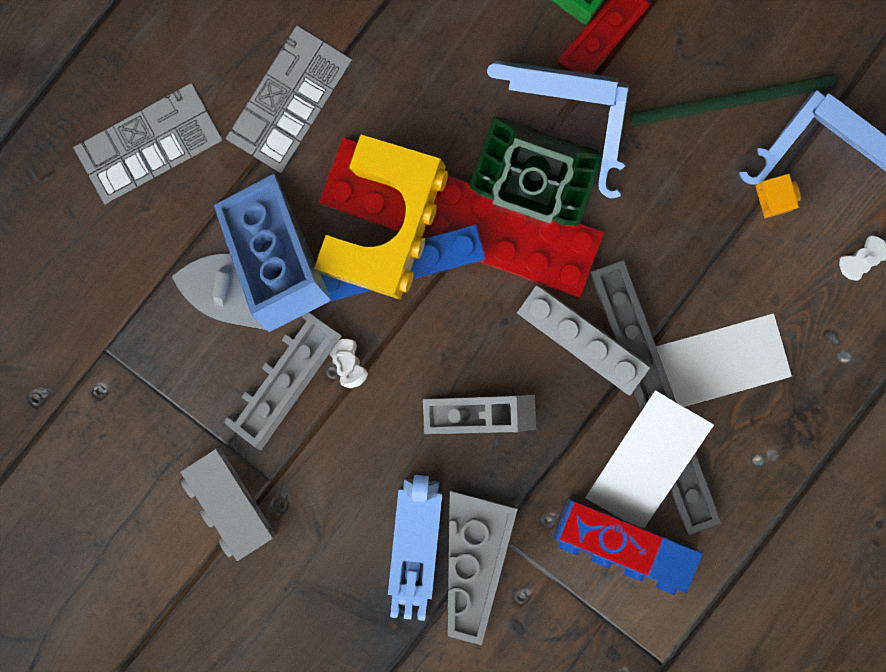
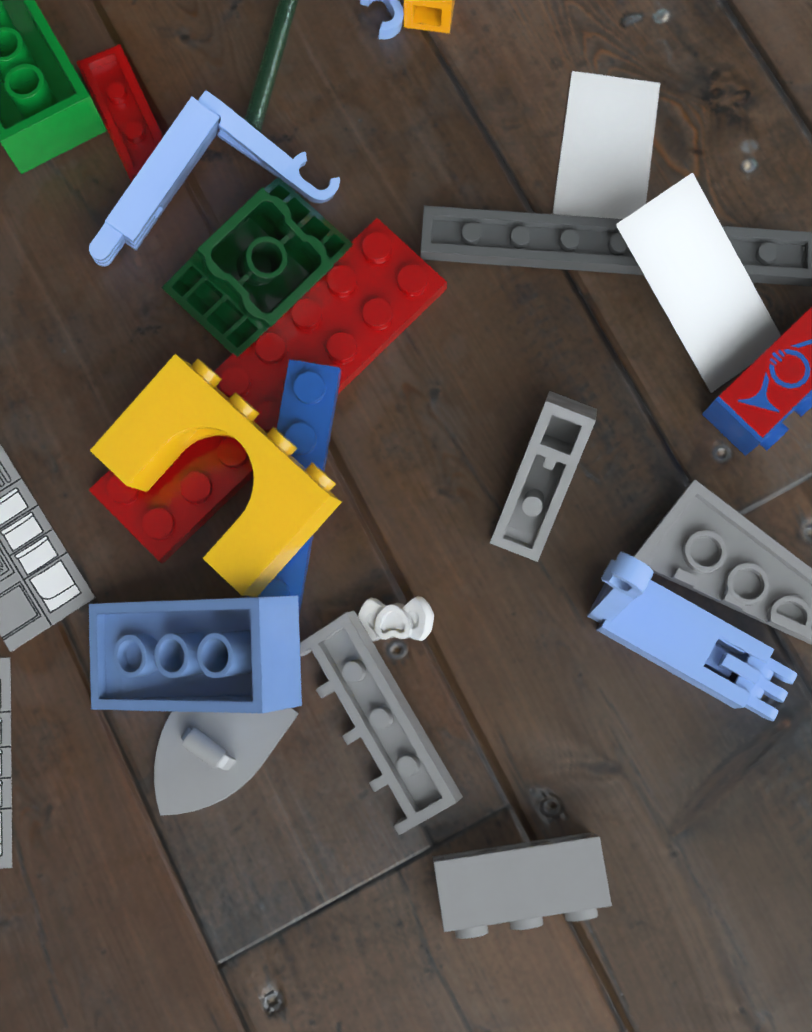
camera: 65 degrees left, 10 degrees down
light grey plate [517,285,652,396] -> none

